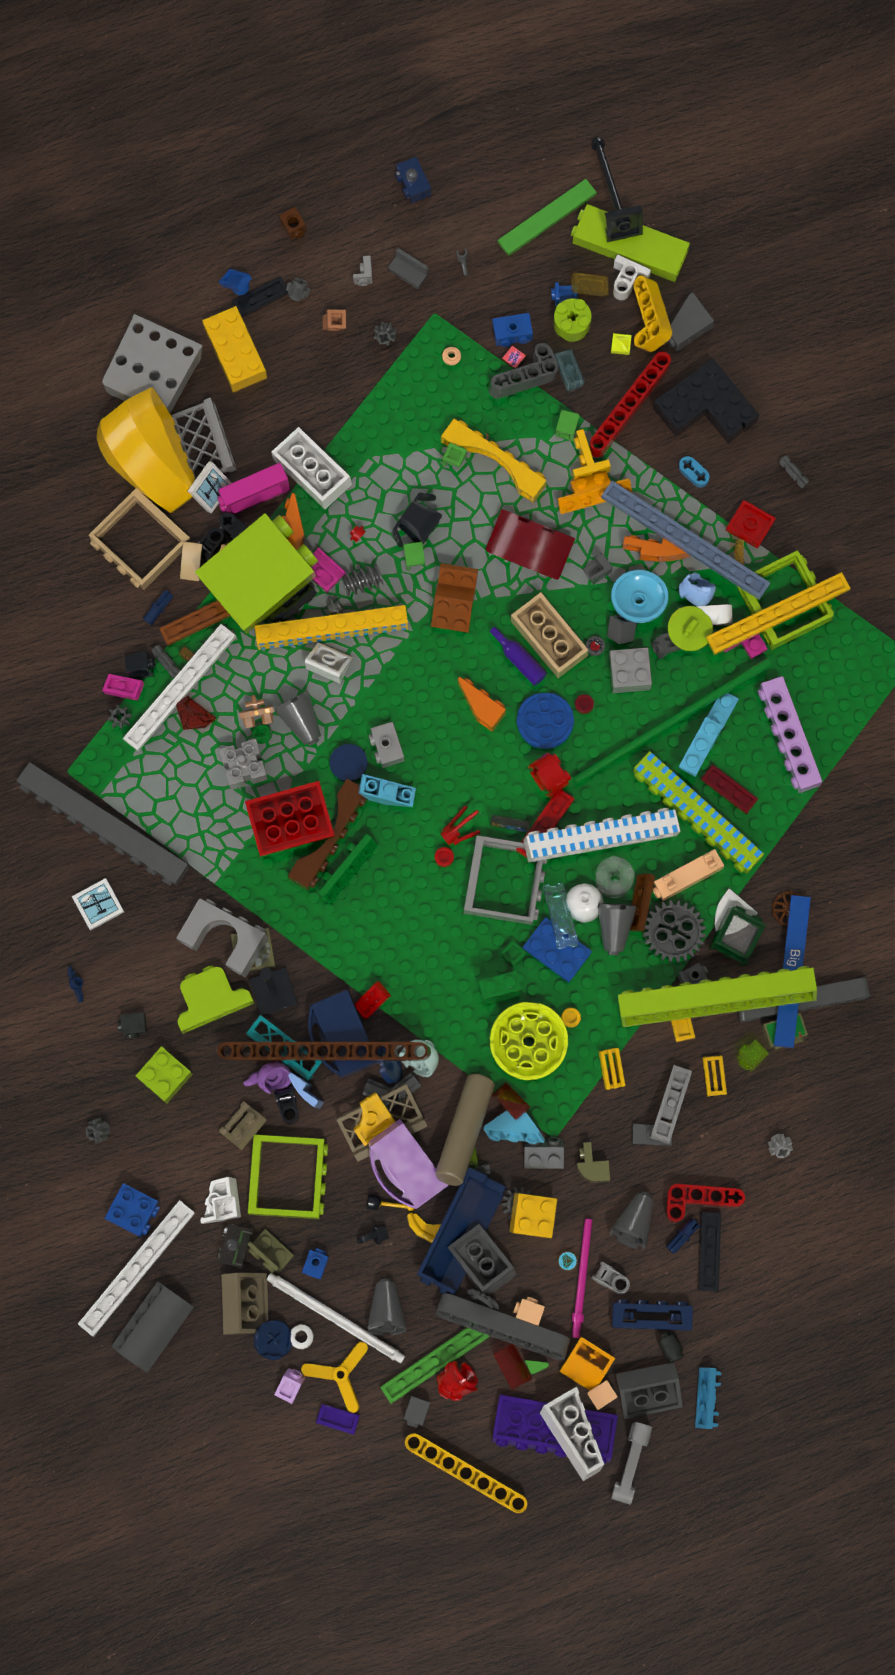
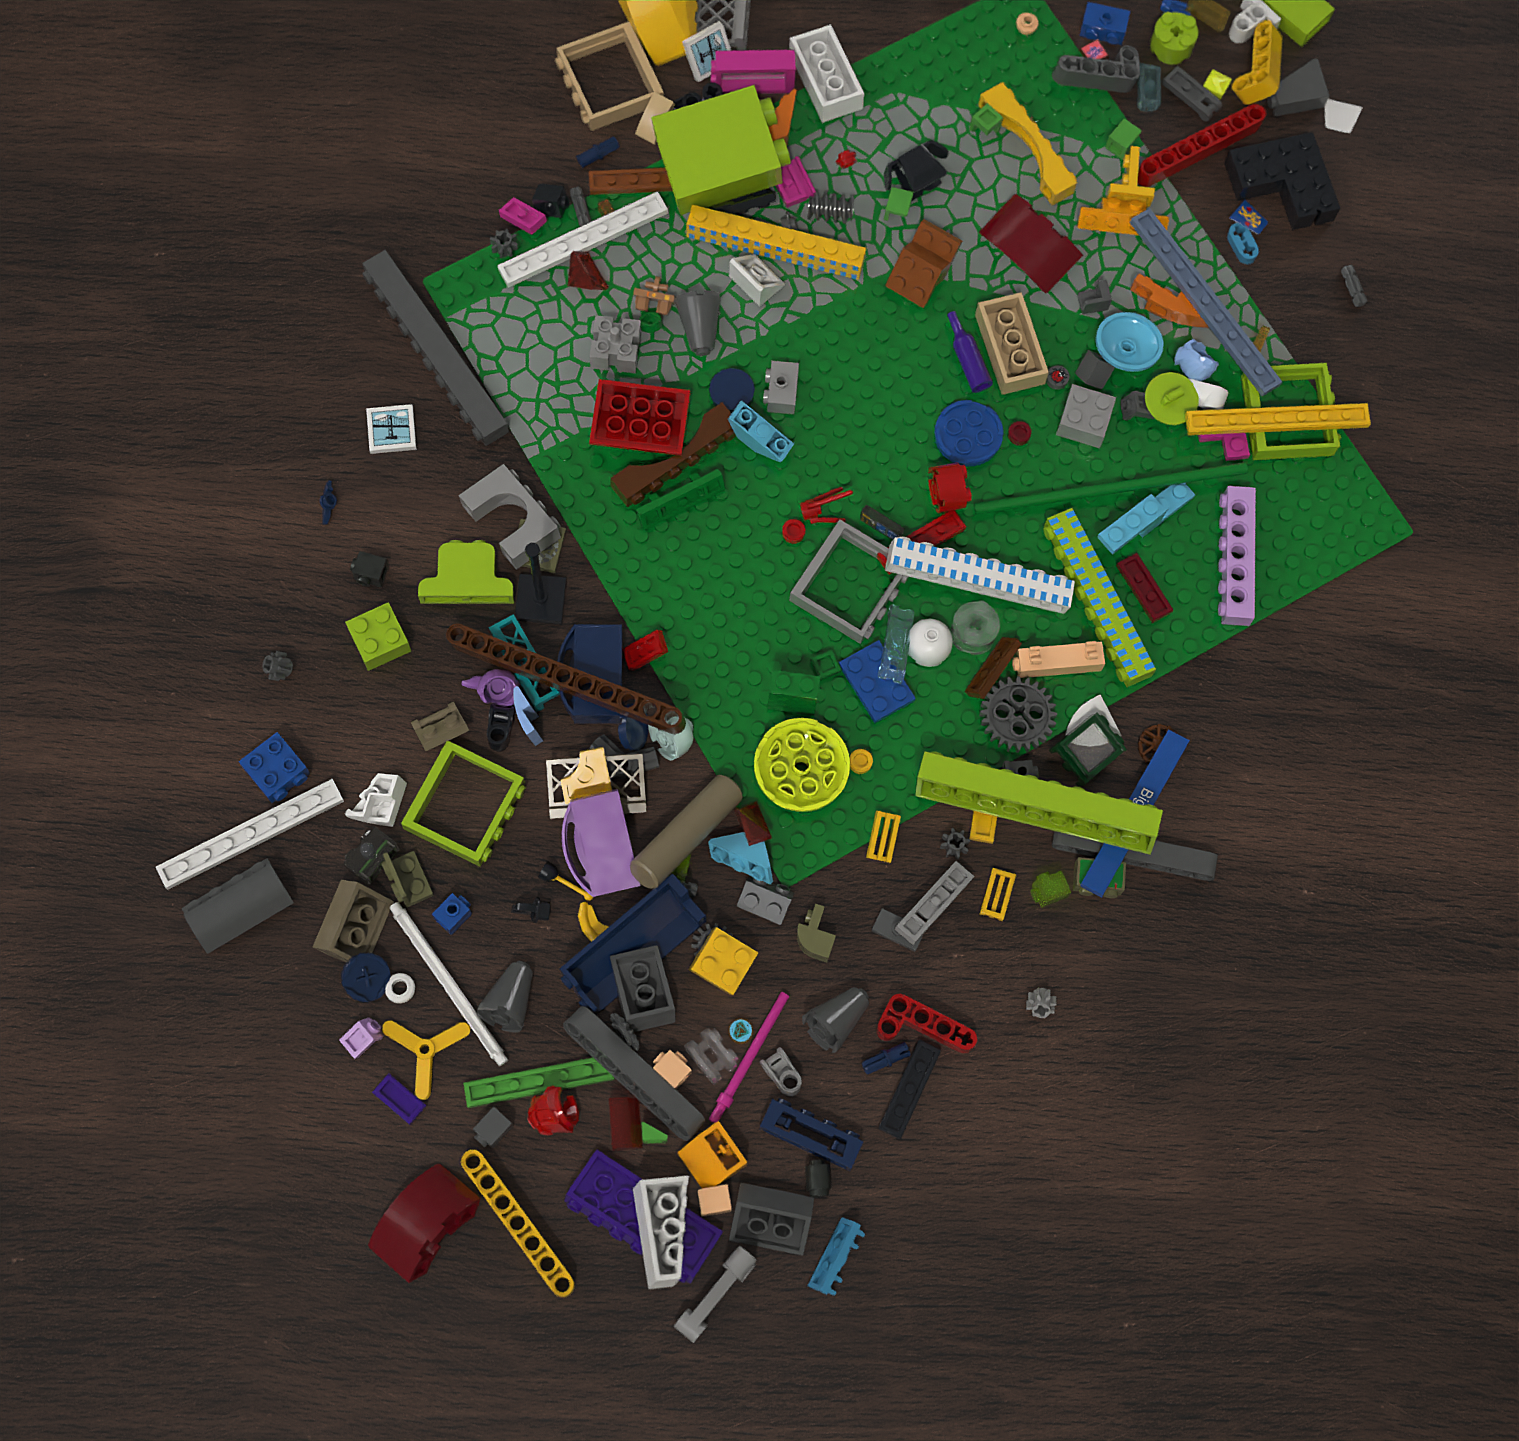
camera: 15 degrees right, 5 degrees down
orange slope [458,677,506,732] -> none
dark grey cone [598,903,636,955] -> none
red tile [725,500,776,549] -> none
none -> dark red panel [368,1164,481,1283]
none -> clear brick [684,1028,739,1085]
none -> dark grey gear [940,828,970,859]
none -> dark grey plate [1162,66,1222,121]
none -> blue sticker [1230,200,1268,234]
none -> white sticker [1325,99,1362,133]

